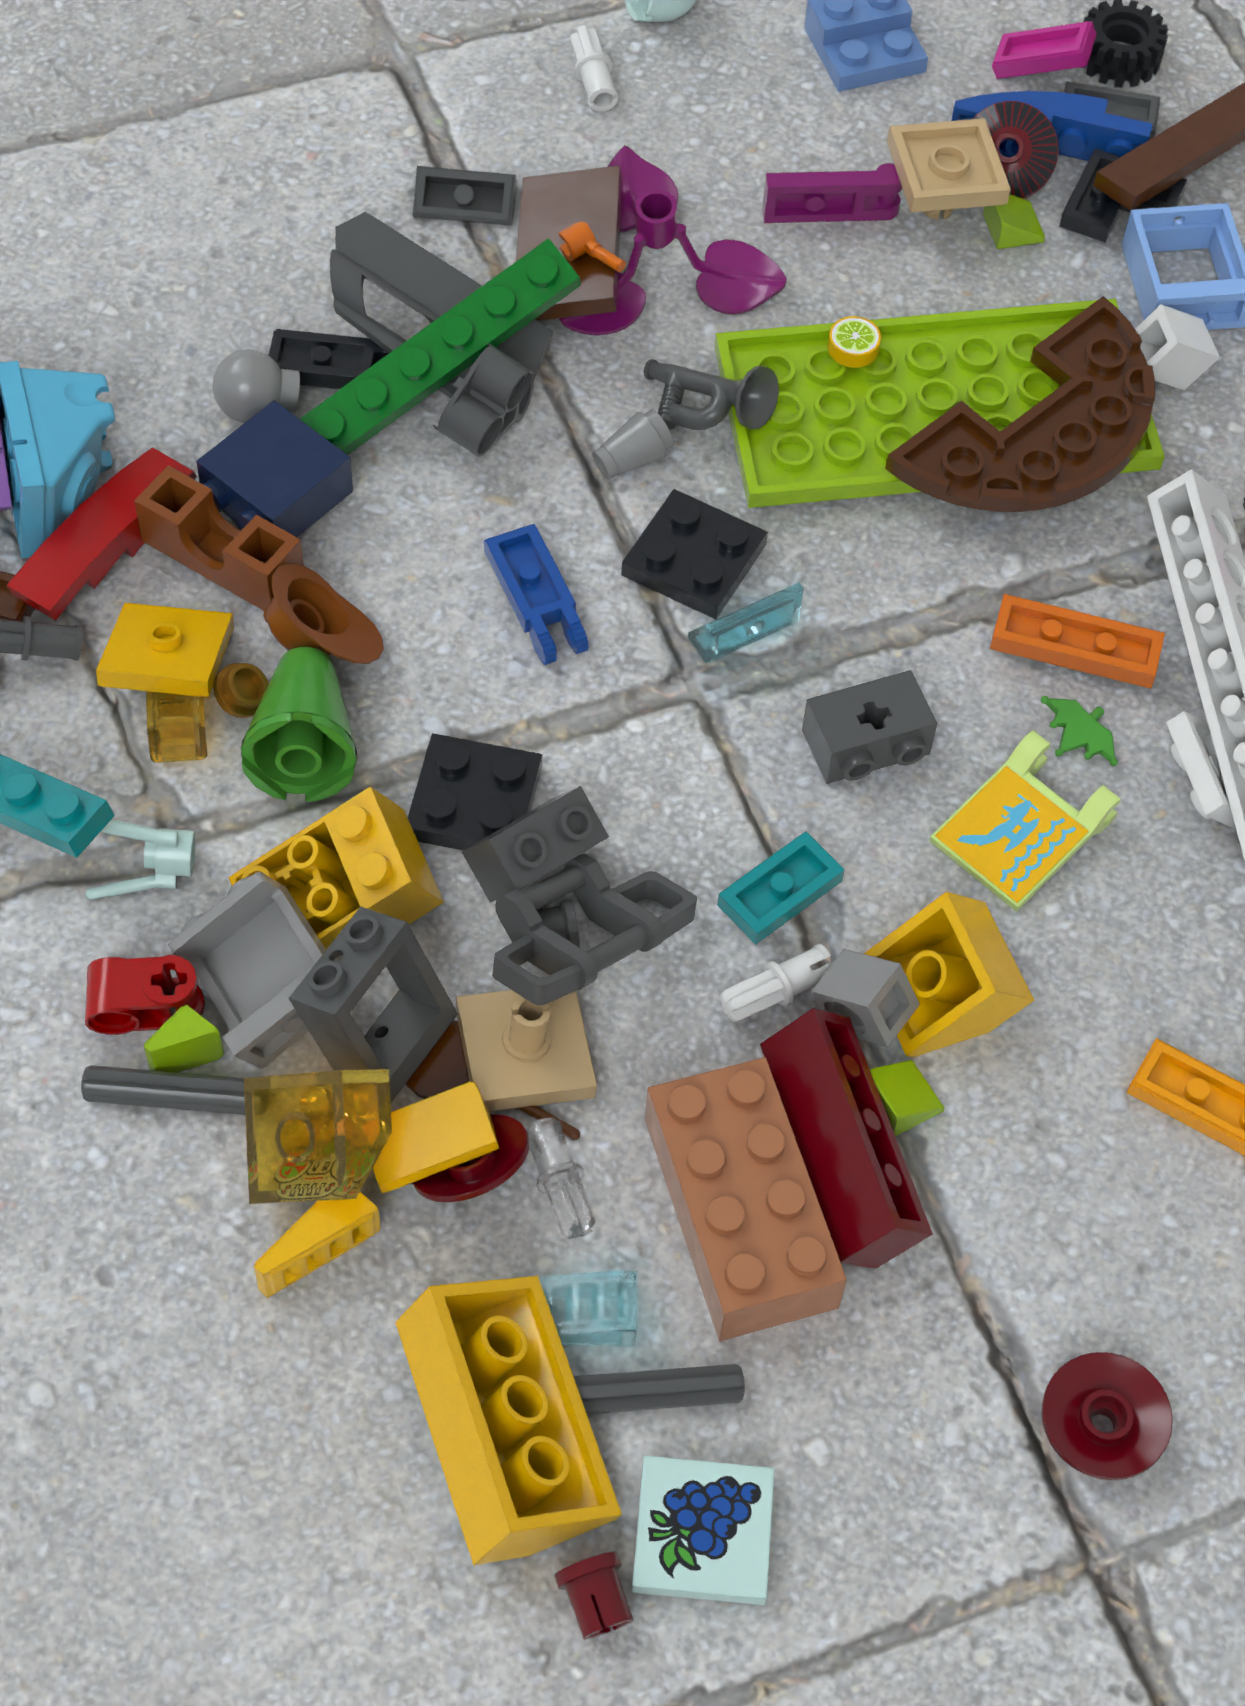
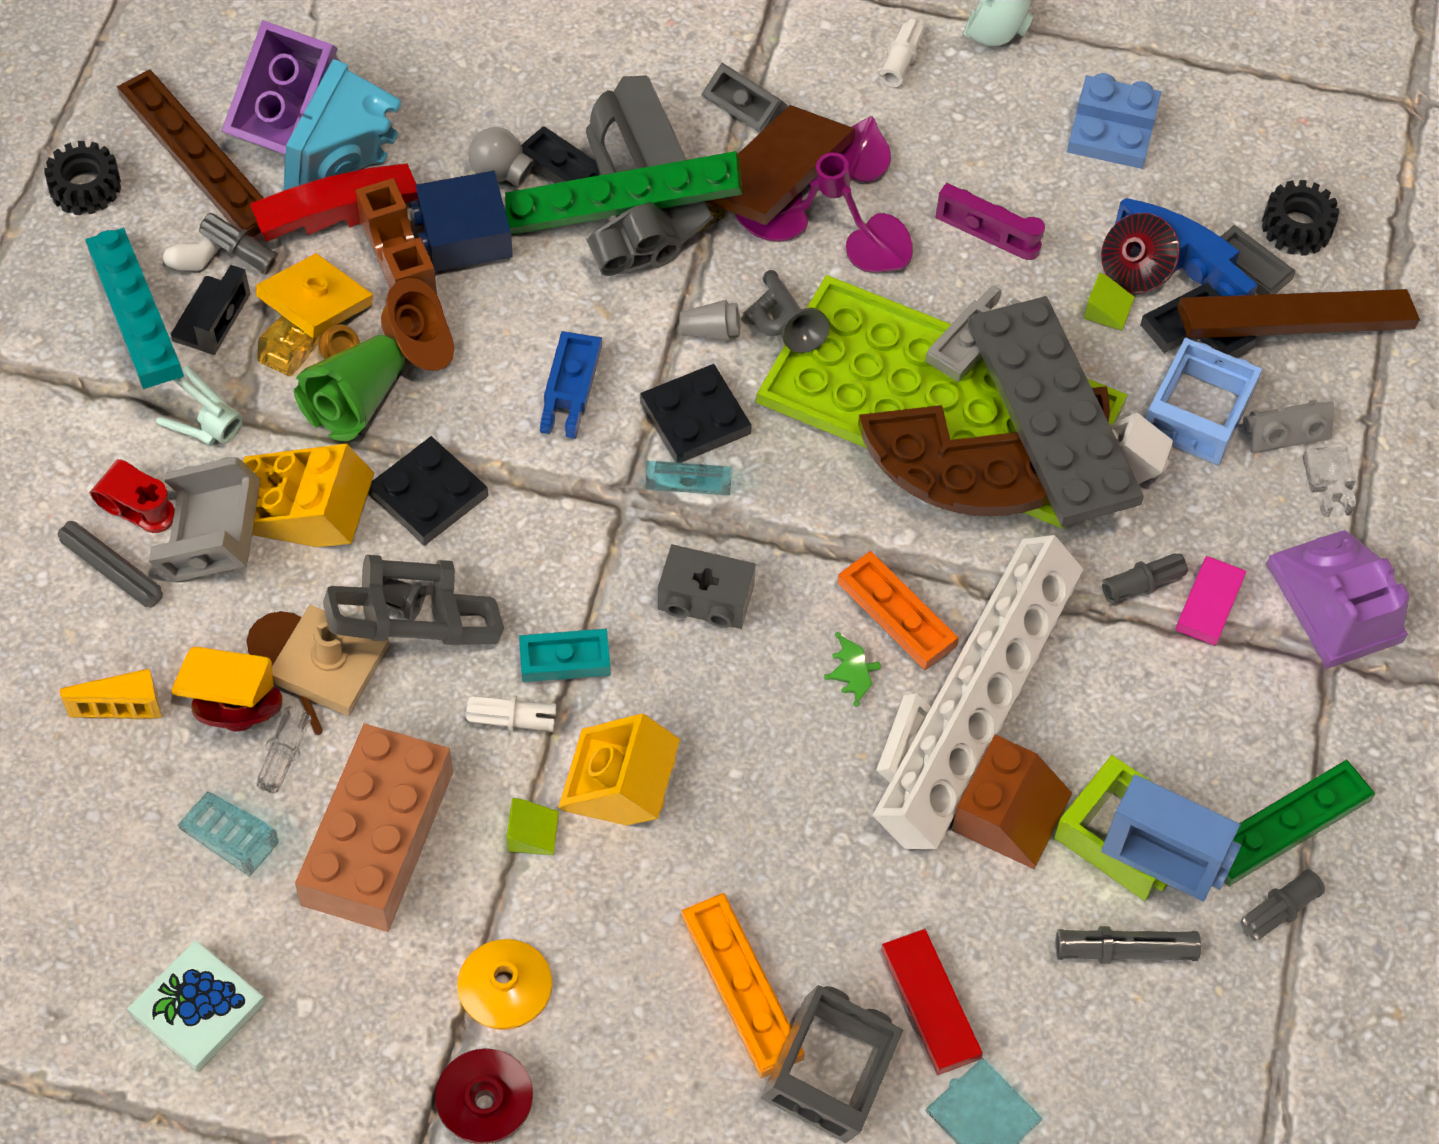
camera: 35 degrees right, 0 degrees up
lime slope [143,1004,224,1072] -> none
clear yellow slope [244,1069,392,1204] -> none
dark grey window [288,907,458,1105] -> none
yellow slope [395,1276,622,1566] -> none
dark grey brick [462,786,609,903] -> none
dark red bush [554,1551,634,1639] -> none
orange hand [558,222,626,273] -> none
dark grey axle [573,1364,745,1414] -> none
dark red brick [760,1008,933,1269] -> none
light grey brick [811,949,920,1047] -> none
tile [828,316,881,368] -> none
tan tile [886,118,1011,220] -> none
flag [930,730,1121,912] -> none
dark pink tile [992,21,1097,79] -> none
none -> black panel [170,264,251,355]
none -> yellow dish [457,939,552,1030]
none -> light grey hinge [925,285,1020,383]
none -> dark grey plate [968,296,1144,527]

